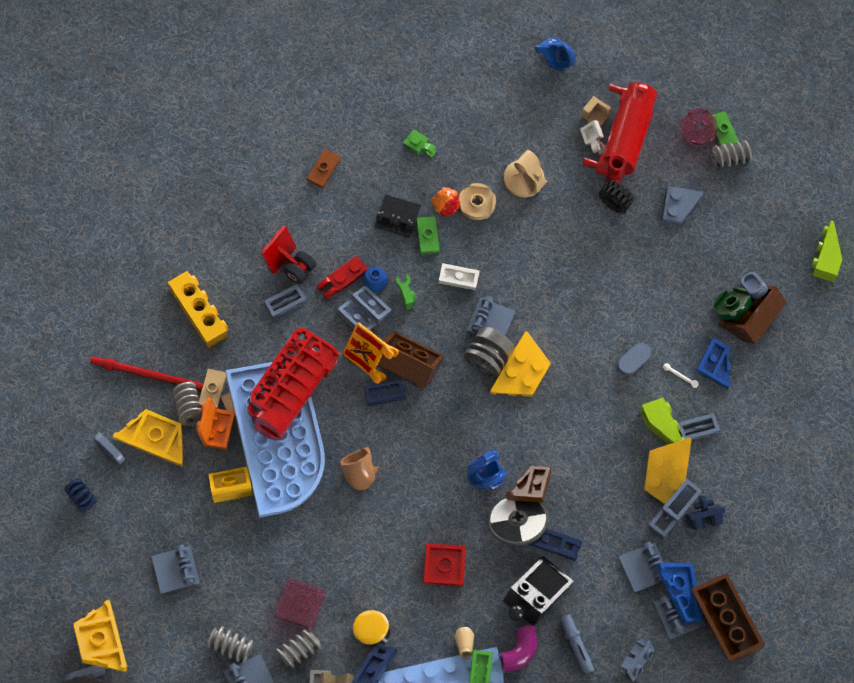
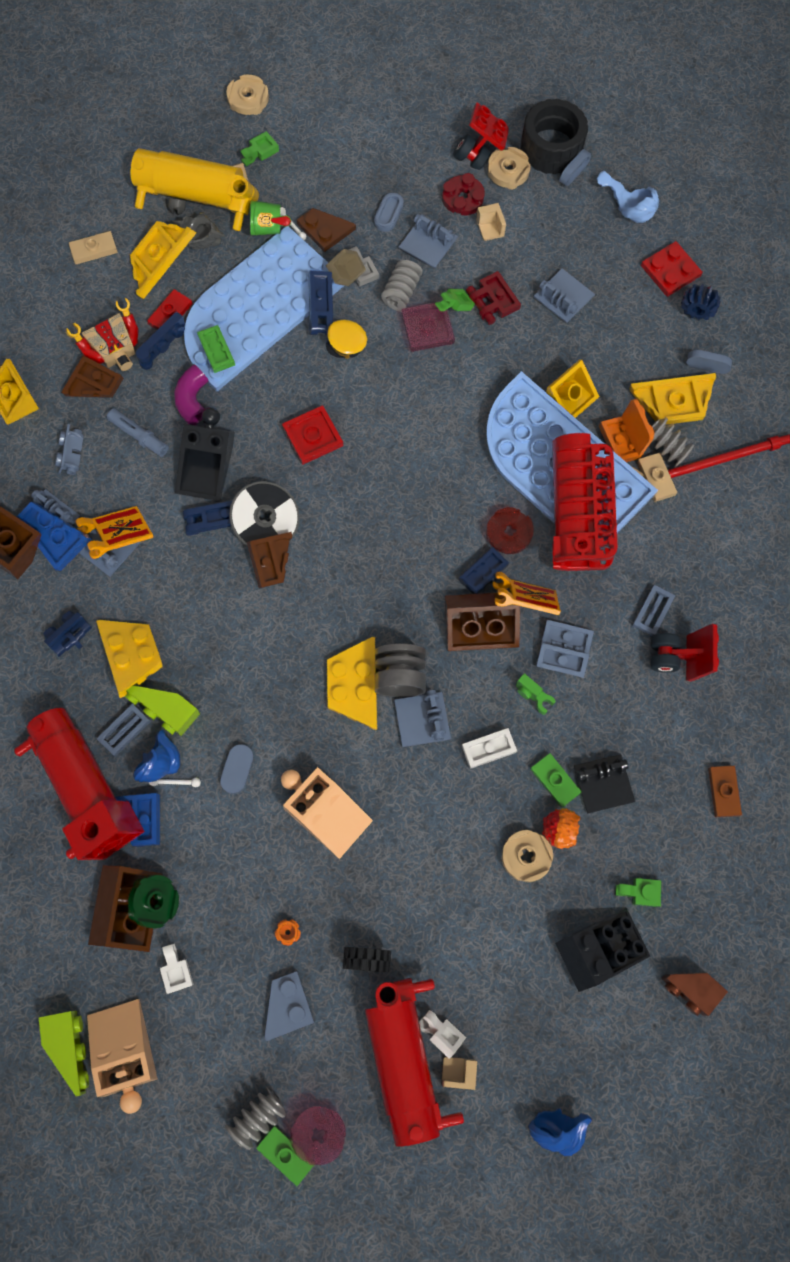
camera: 150 degrees right, 5 degrees up
yellow wing [74,600,127,672] -> none
yellow brick [168,271,229,348] -> none
light grey piece [206,626,253,664] -> none
red hinge [316,255,368,299] -> none
medium nougat piece [340,447,379,490] -> none
blue cone [363,267,388,291] -> none
tan cone [454,627,474,658] -> none
blue helmet [467,450,507,490] -> none
tan piece [504,150,547,198] -> none
sand blue slope [647,479,702,540] -> none
sand blue tile [741,272,768,299] -> none
none -> red piece [14,708,145,860]
none -> light orange flag [76,506,153,559]
none -> light nougat slope [87,999,157,1114]
none -> blue hair [133,730,181,782]
none -> white plate [160,944,194,994]
none -> orange plate [275,920,301,946]
none -> light nougat slope [281,767,373,859]
none -> bright green plate [435,289,475,311]
none -> dark red plate [466,271,521,325]
none -> tan panel [476,203,506,241]
none -> clear red plate [486,507,534,554]
none -> black slope [555,908,650,992]
none -> light blue hair [597,171,659,223]
none -> red plate [641,241,703,297]
none -> copper slope [662,973,728,1016]

